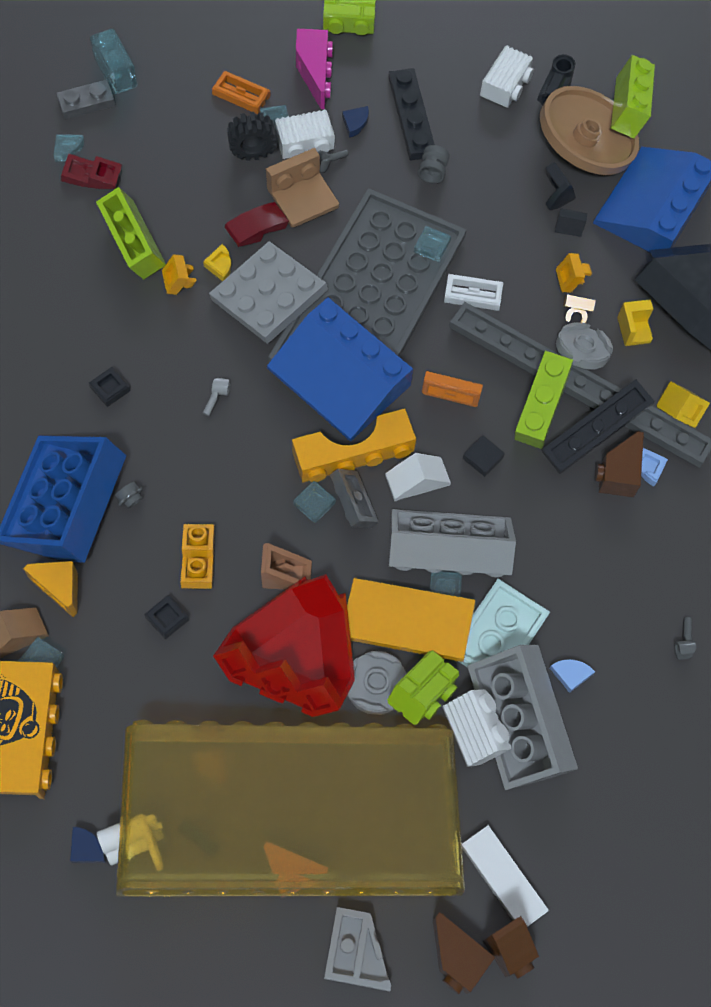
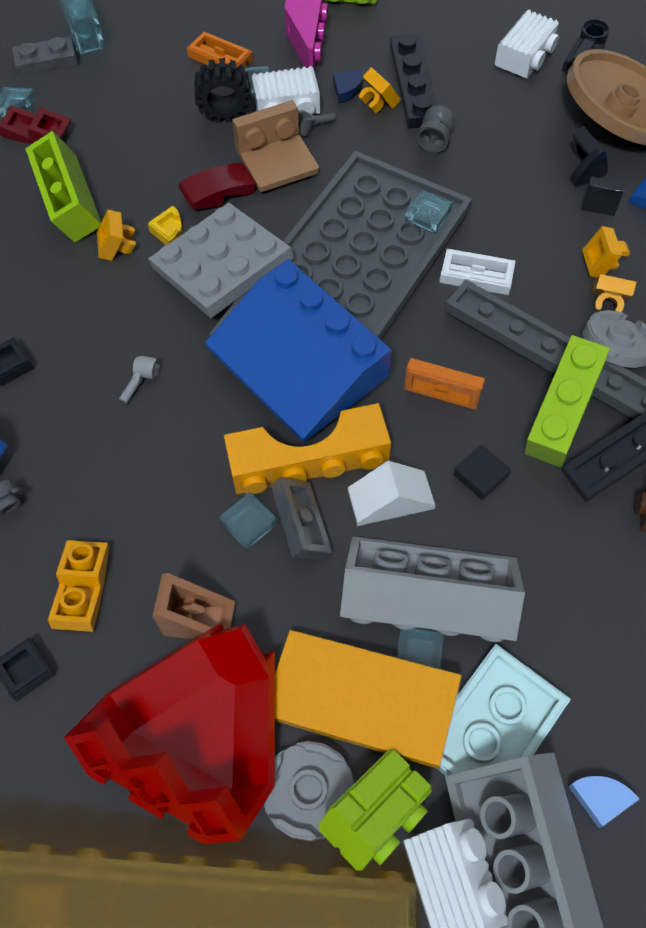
camera: 10 degrees right, 5 degrees down
none -> light orange tile [359,67,401,114]

